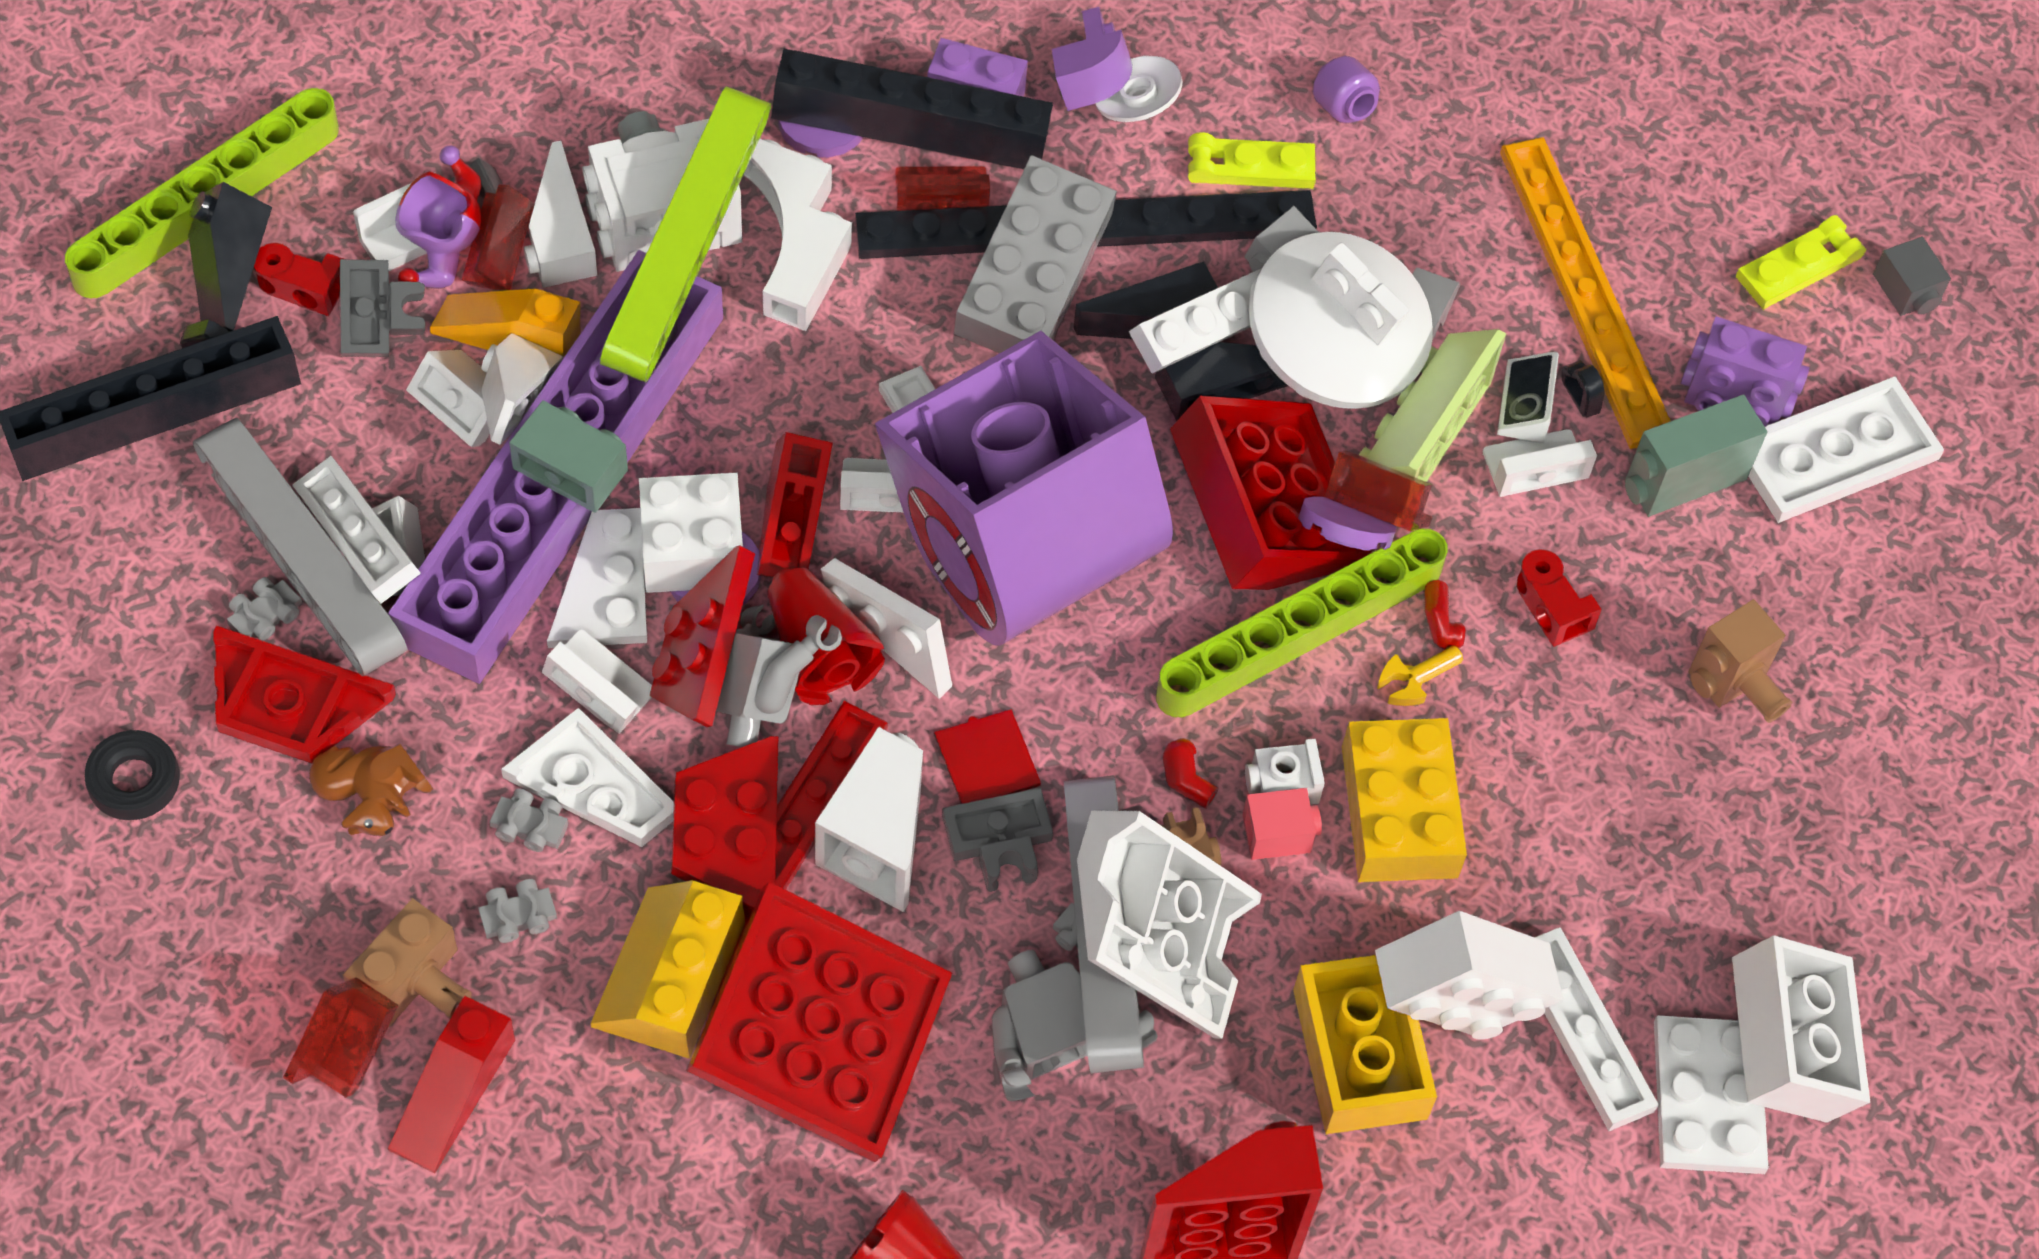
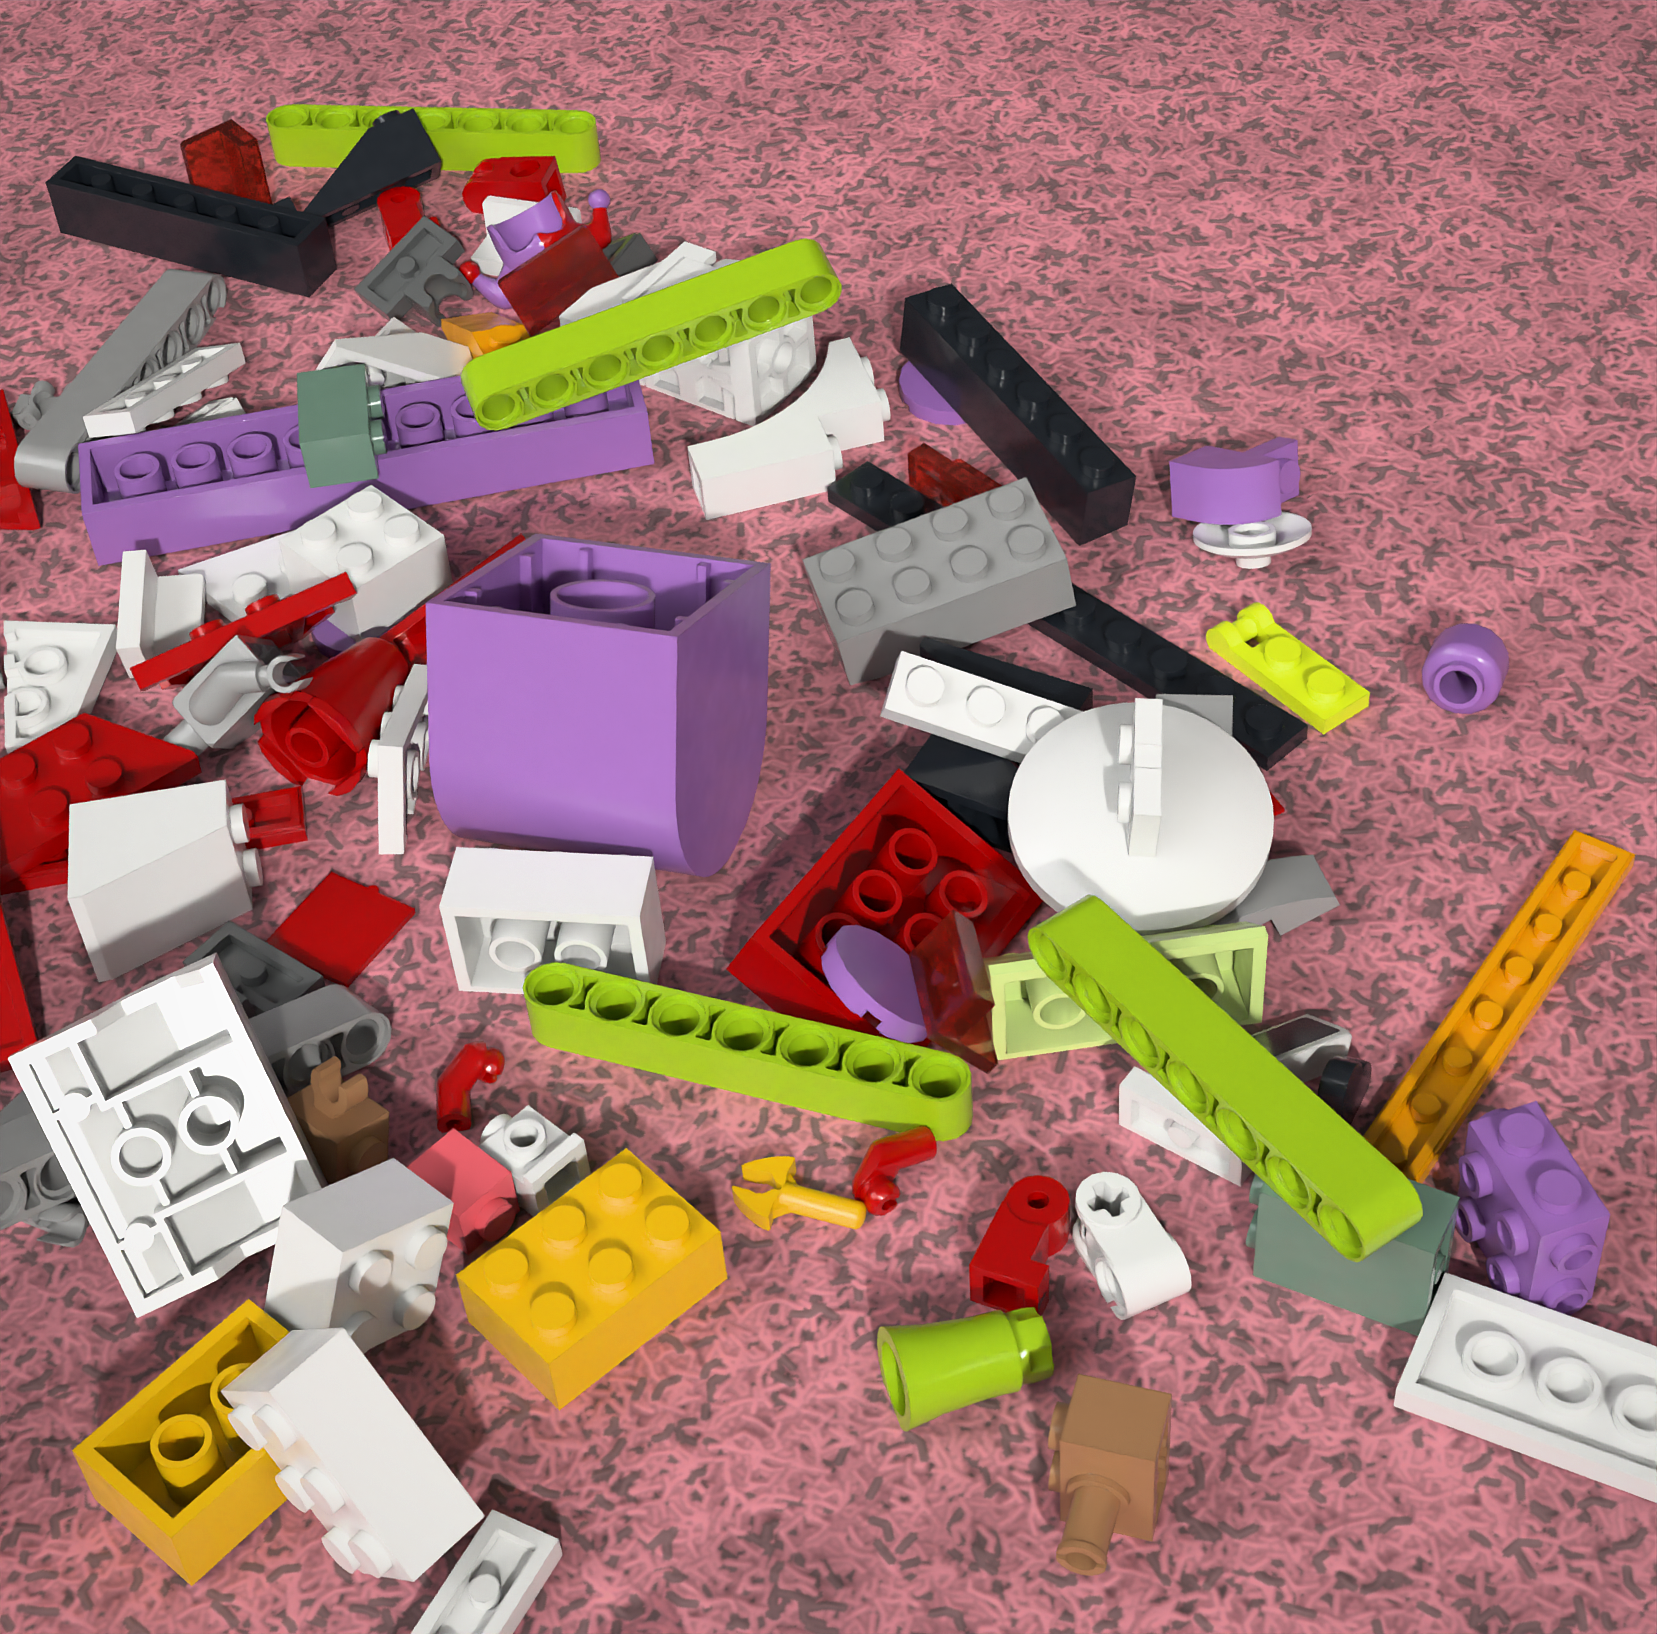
camera: 60 degrees right, 15 degrees down
medium lavender brick [927,38,1028,96] -> none
none -> clear red panel [180,119,273,205]
none -> white brick [264,1158,454,1354]
none -> white brick [439,847,666,994]
none -> red leg [462,156,567,214]
none -> lime plant [877,1307,1054,1432]
none -> lime beam [1027,894,1423,1262]
none -> white piece [1072,1172,1192,1320]

